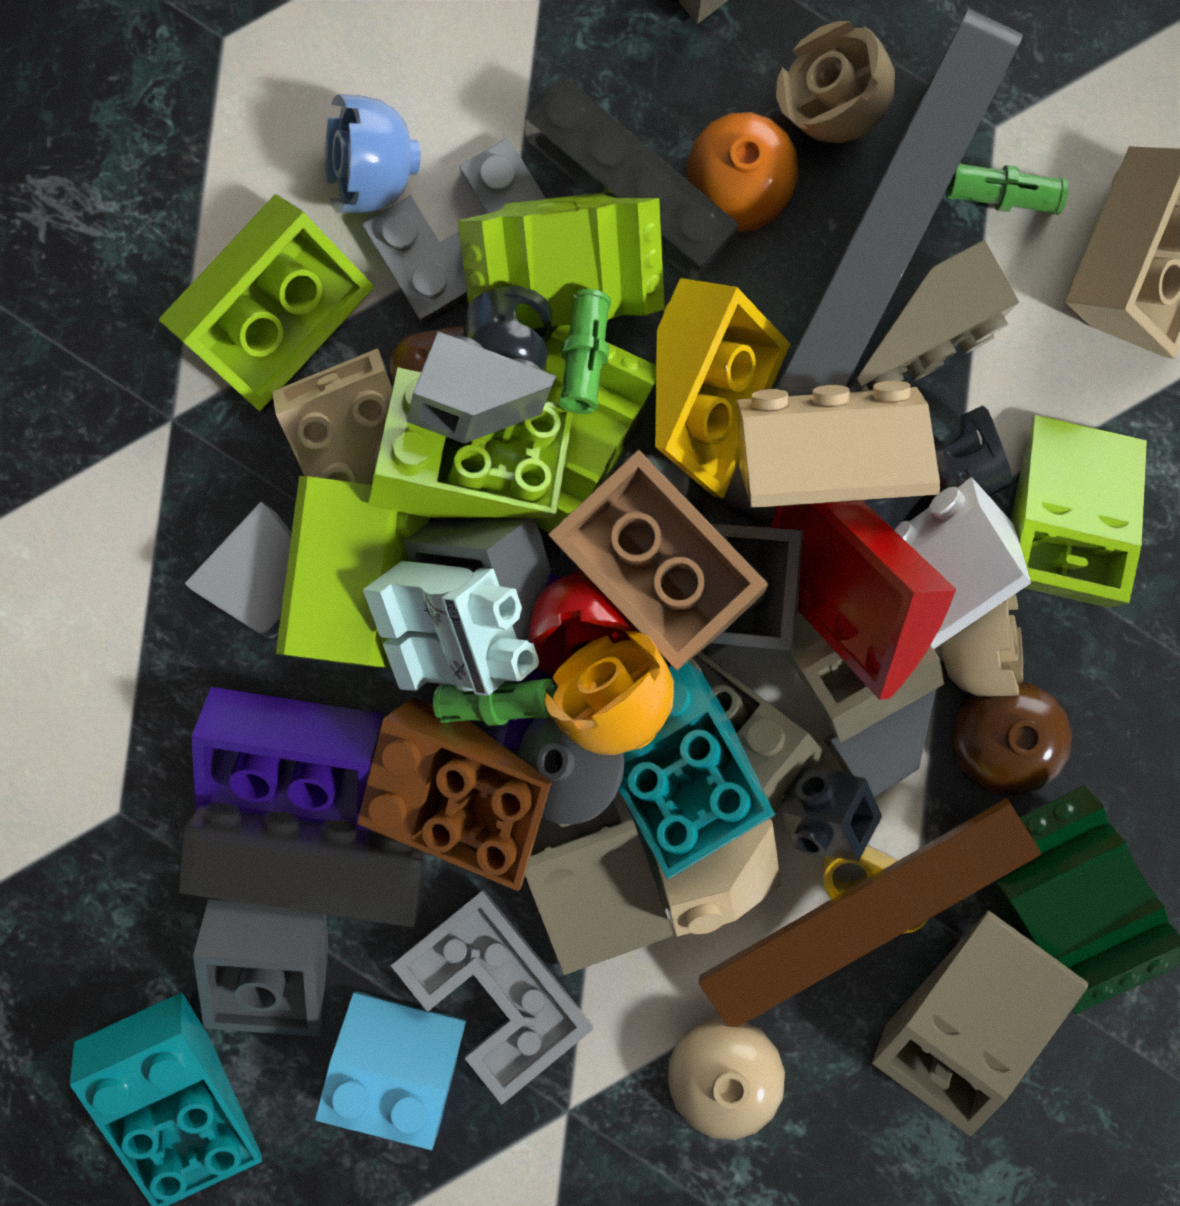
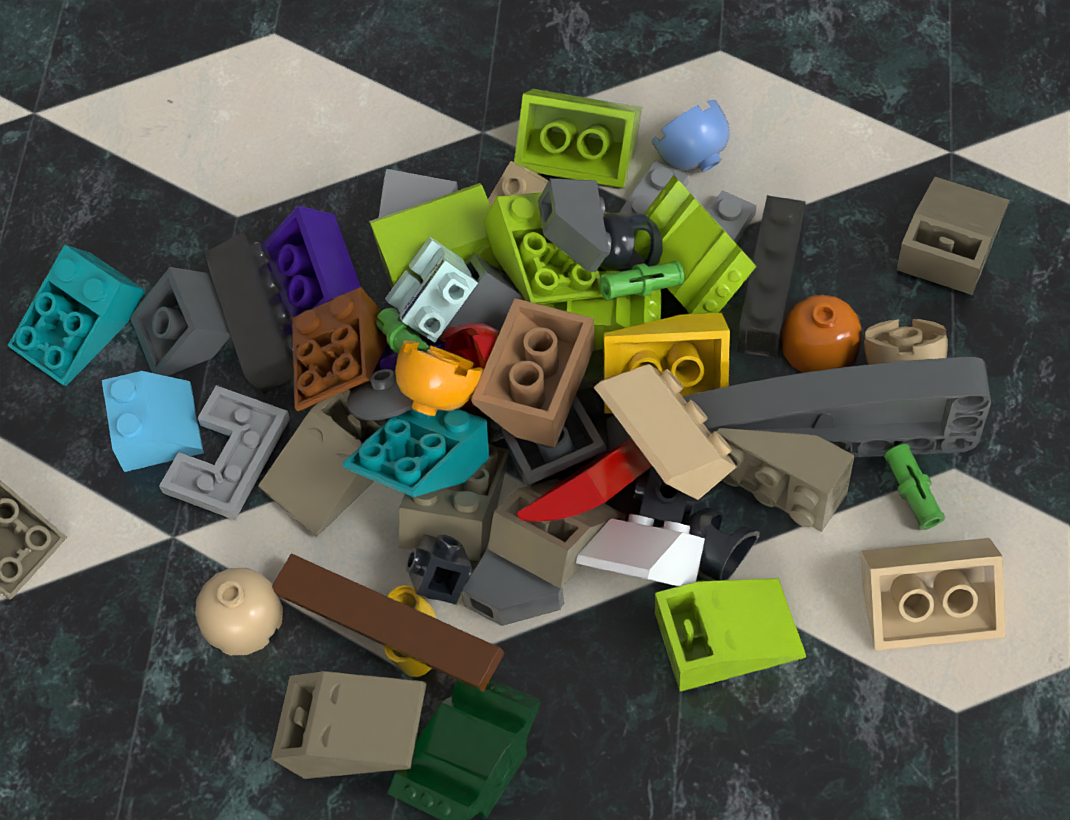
camera: 70 degrees right, 25 degrees down
tan slope [656,818,781,937] -> none
tan cylinder [934,594,1023,697] -> none
reddish brown cylinder [950,681,1072,796] -> none

